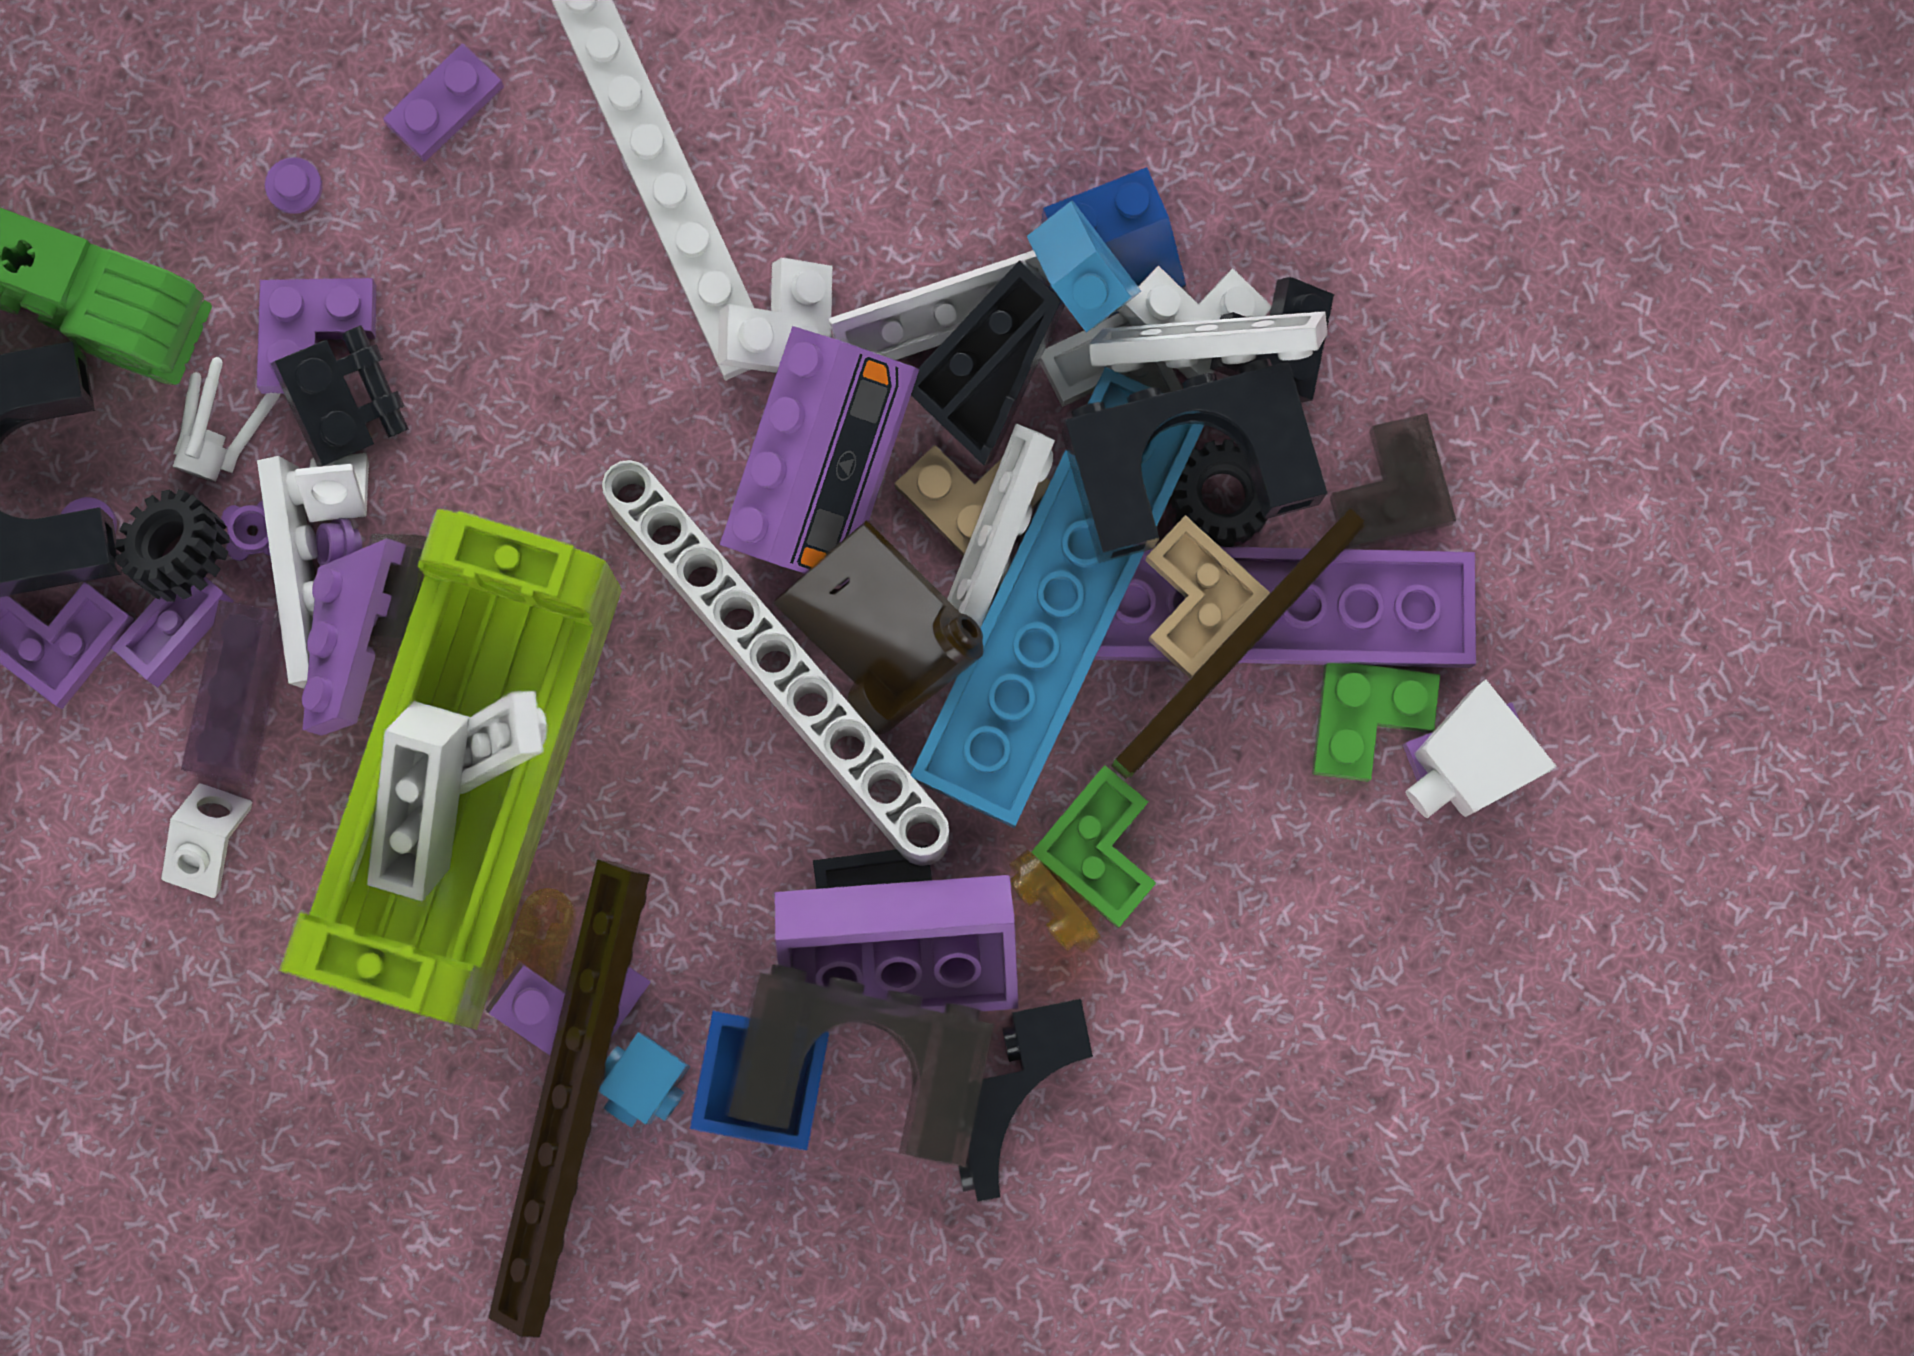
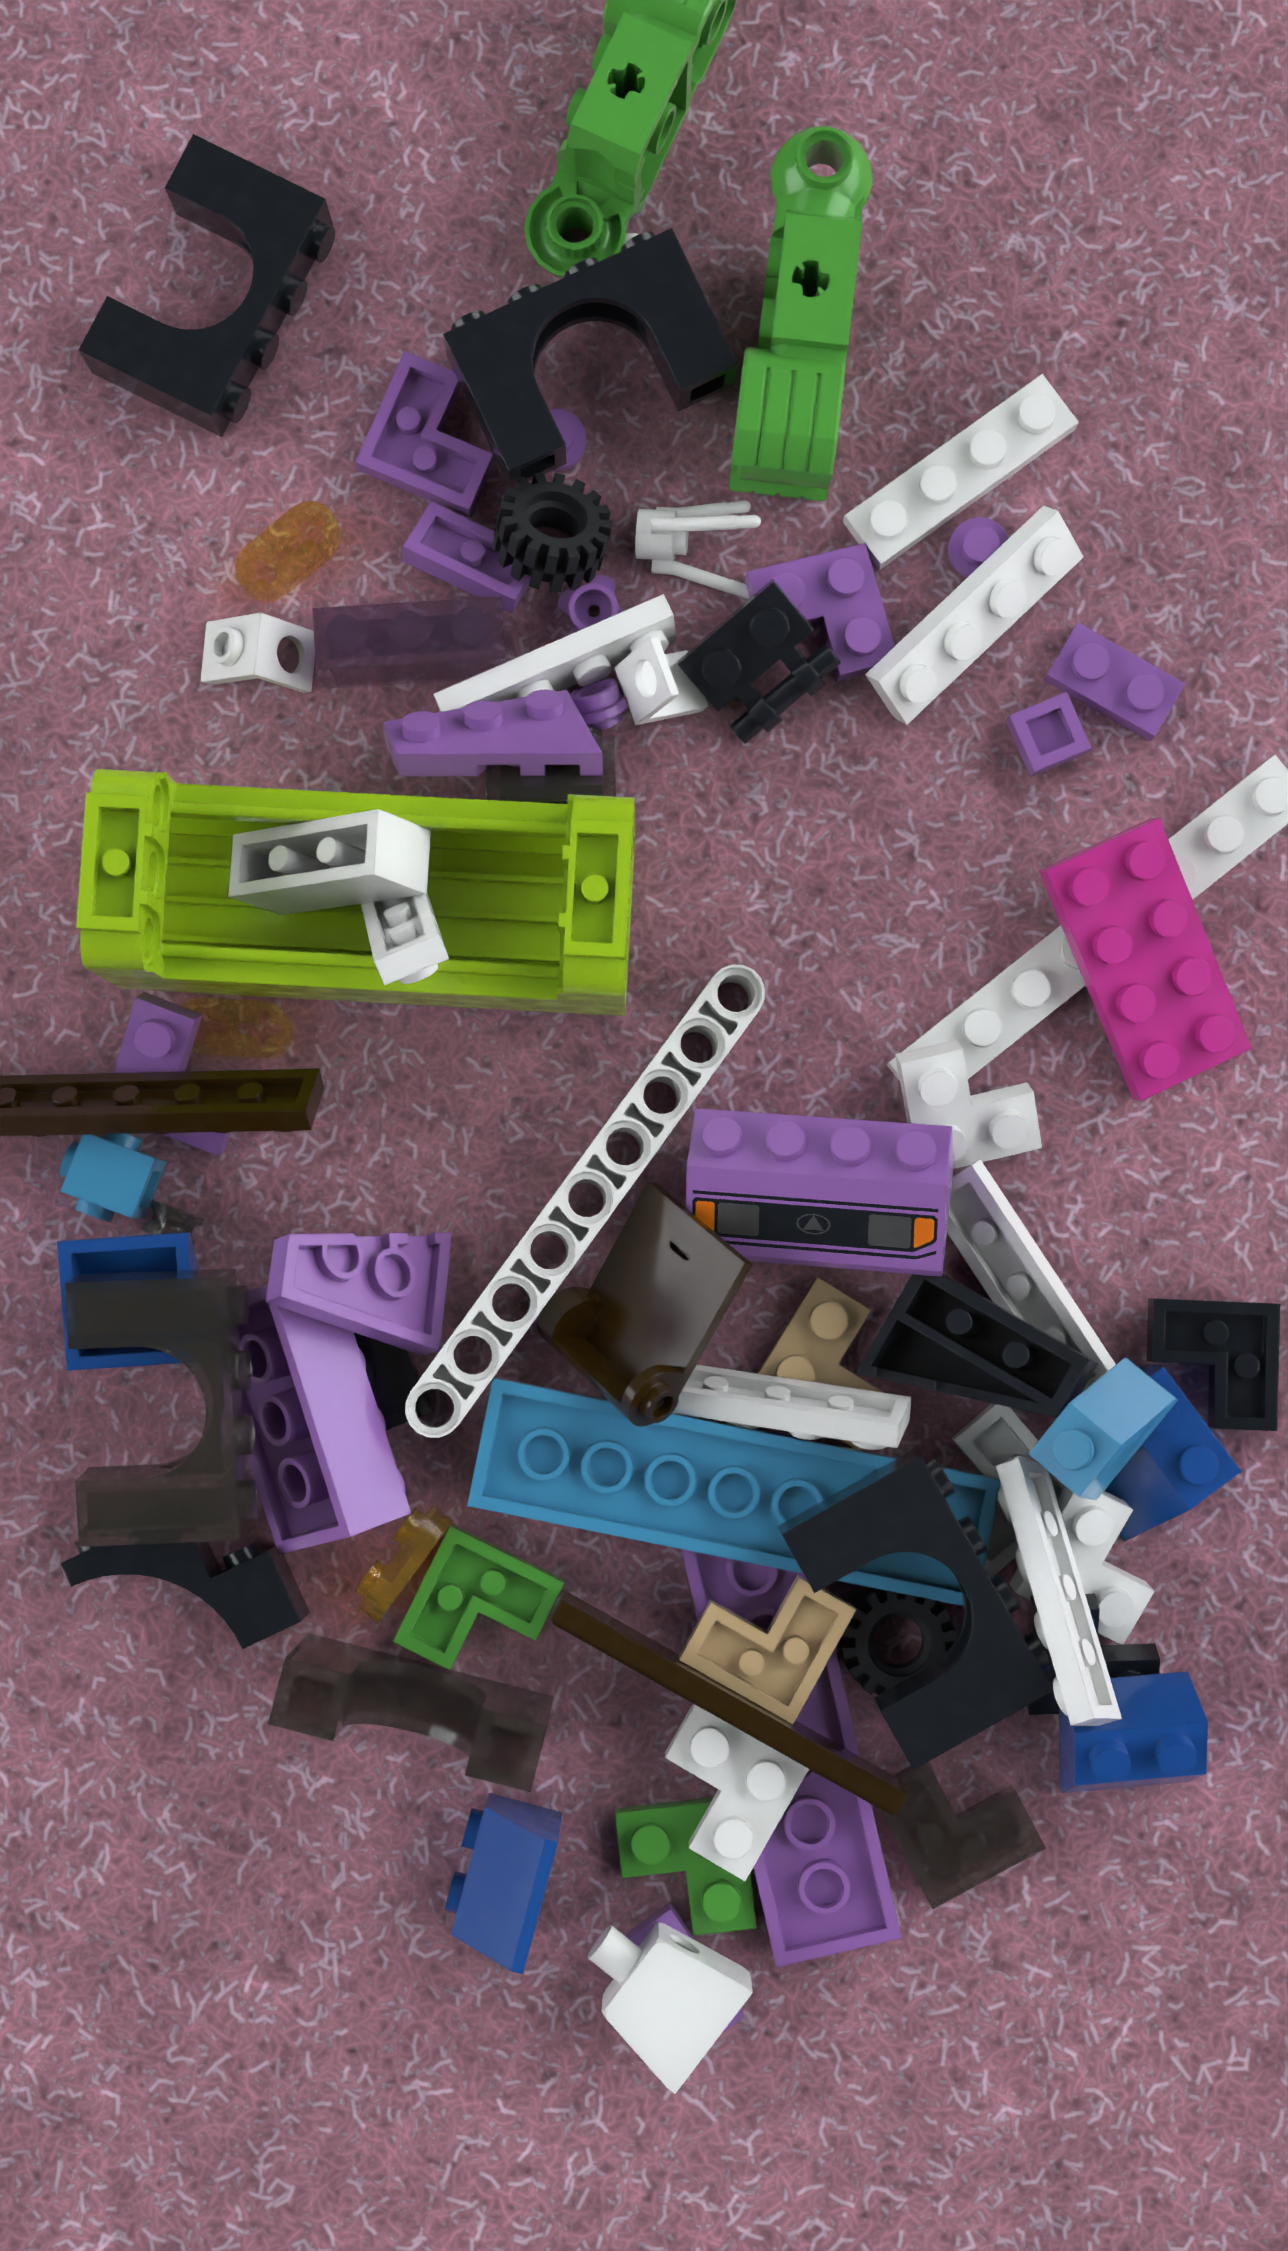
camera: 80 degrees right, 5 degrees up
none -> clear smoke bush [140,1199,205,1247]
none -> clear yellow beam [235,501,342,603]
none -> medium lavender wing [266,1232,452,1356]
none -> clear smoke arch [268,1633,554,1792]
none -> blue slope [444,1793,563,1974]
none -> white plate [665,1704,809,1881]
none -> white plate [843,374,1079,570]
none -> white plate [865,506,1084,725]
none -> medium lavender plate [1006,691,1091,777]
none -> dark pink plate [1039,818,1252,1101]
none -> blue slope [1059,1671,1208,1793]
none -> black plate [1146,1298,1280,1431]

